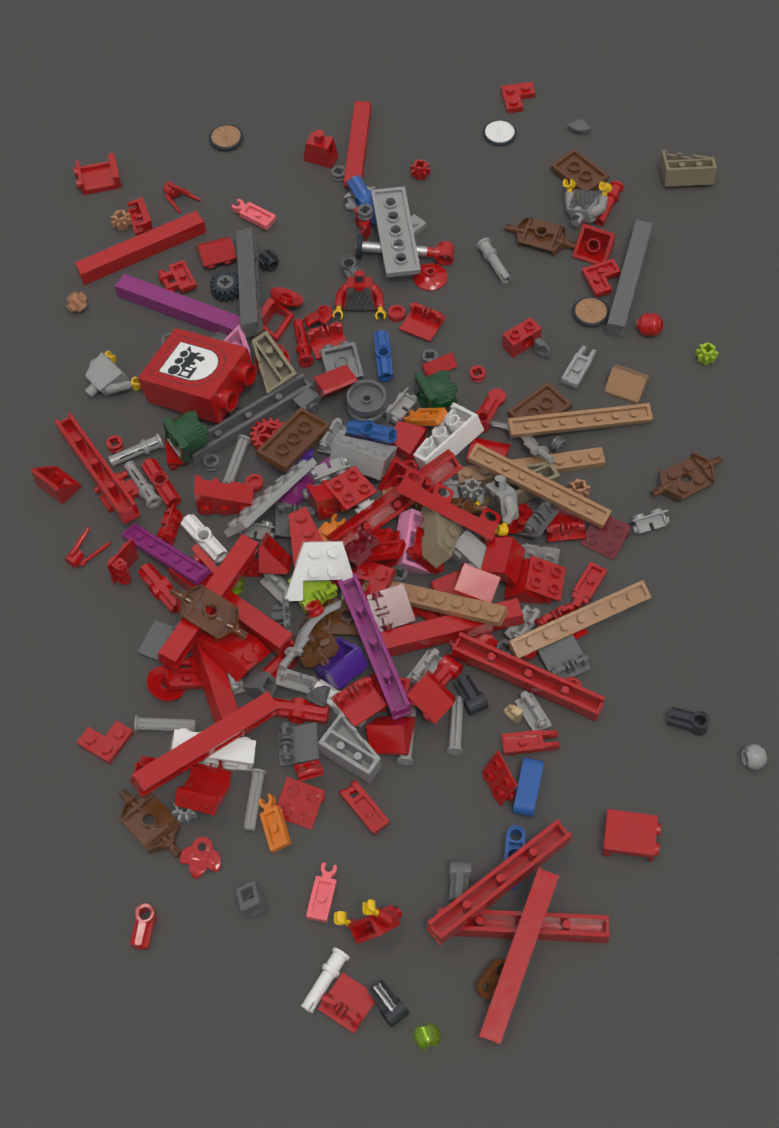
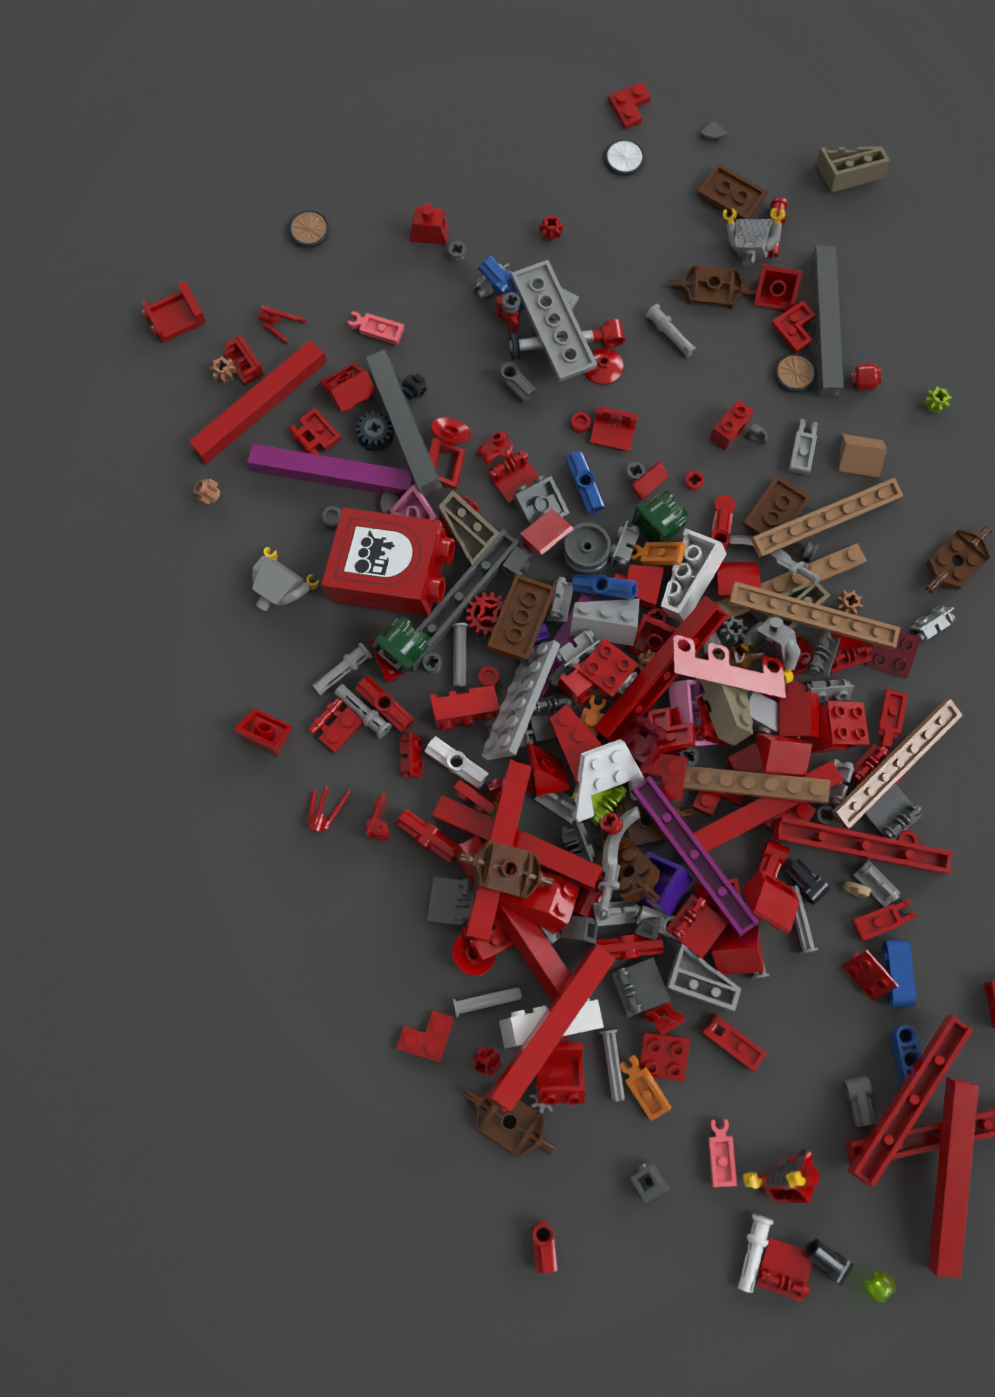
camera: 20 degrees left, 15 degrees up
red tile [54,413,141,524] -> none
red bush [106,435,124,454] -> none
magenta tile [121,523,210,586] -> none
red plate [180,837,221,879] -> none
red pin [293,319,314,367] -> none
torso [333,270,387,320] -> none
red beam [344,101,371,188] -> none
hinge [366,583,416,632] -> none
light grey hinge [407,648,442,684] -> none
reddish brown plate [475,958,506,999] -> none

